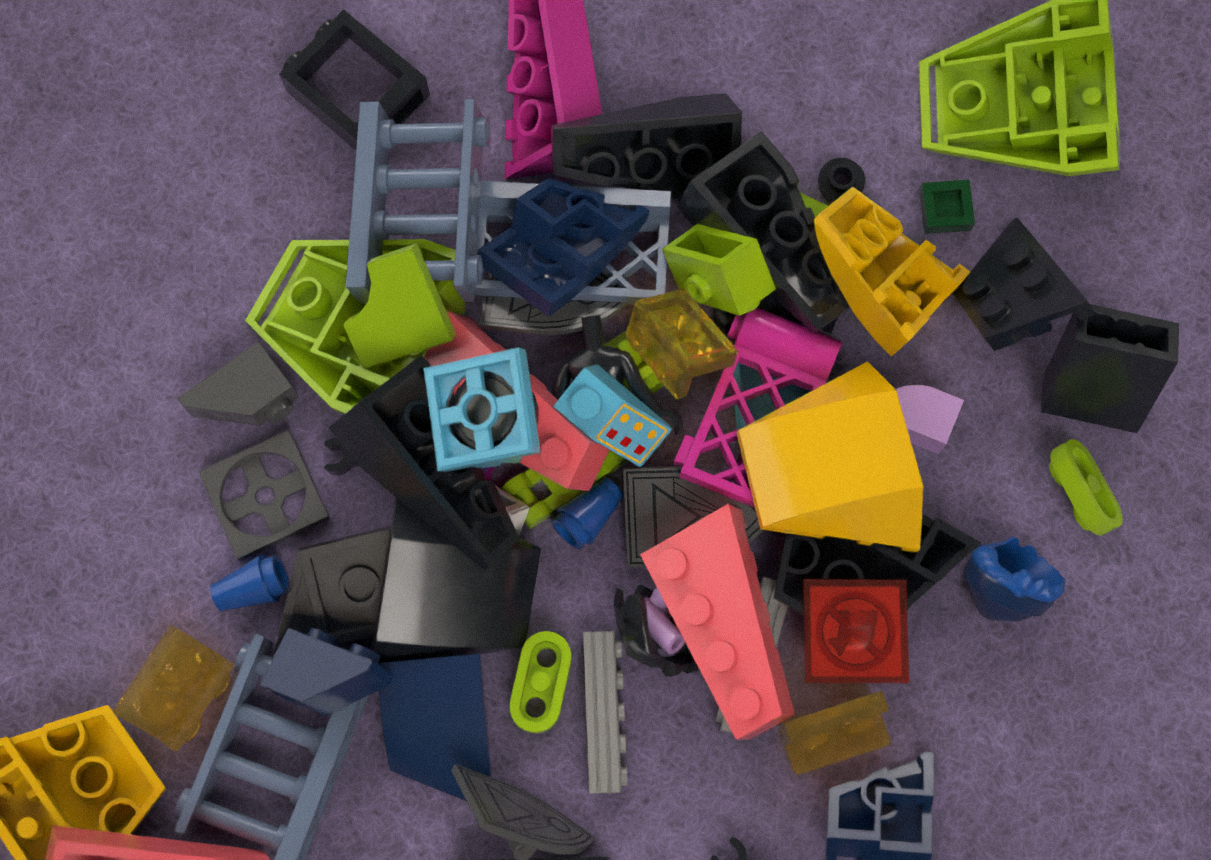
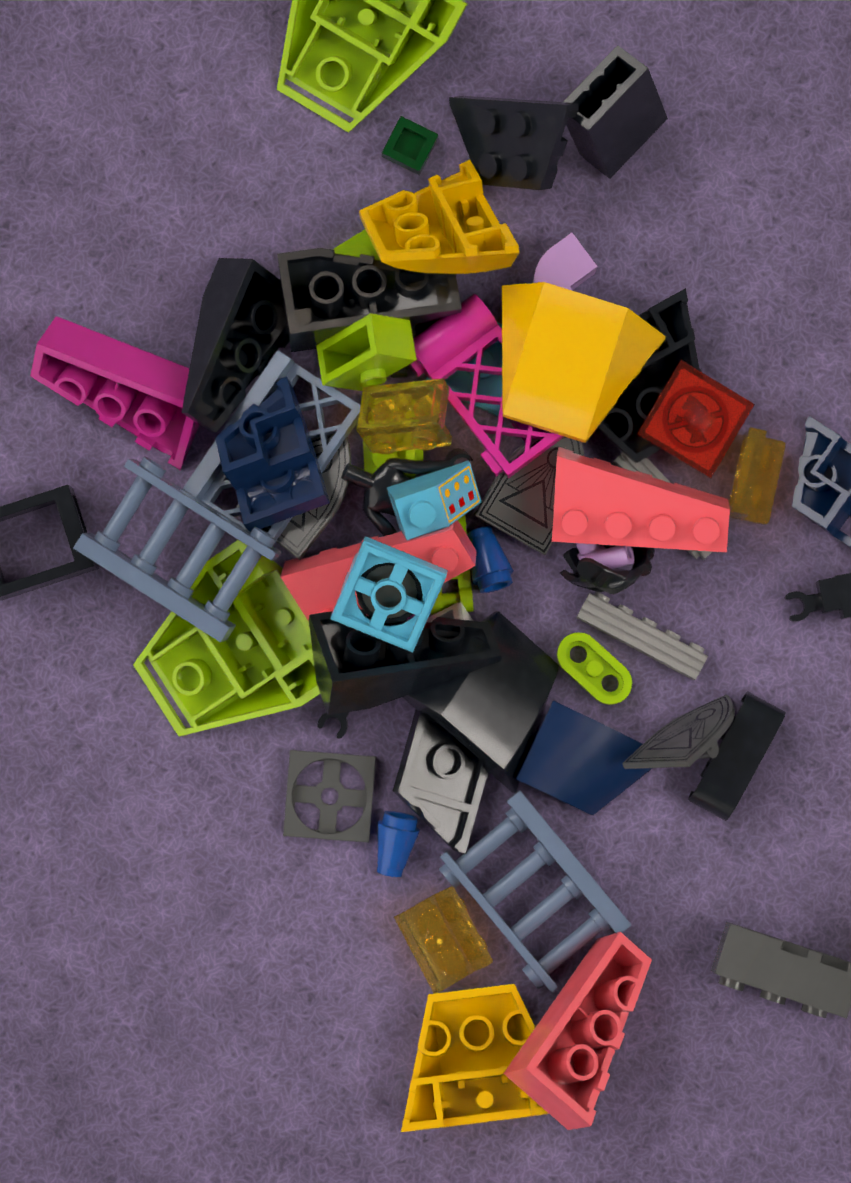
camera: 60 degrees left, 10 degrees up
dark grey slope [177,341,299,426] -> none
dark blue slope [260,628,394,716] -> none
lime tile [343,243,457,369] -> none
black plate [818,158,866,203] -> none
hair [964,537,1066,621] -> none
lime plate [1049,439,1123,536] -> none

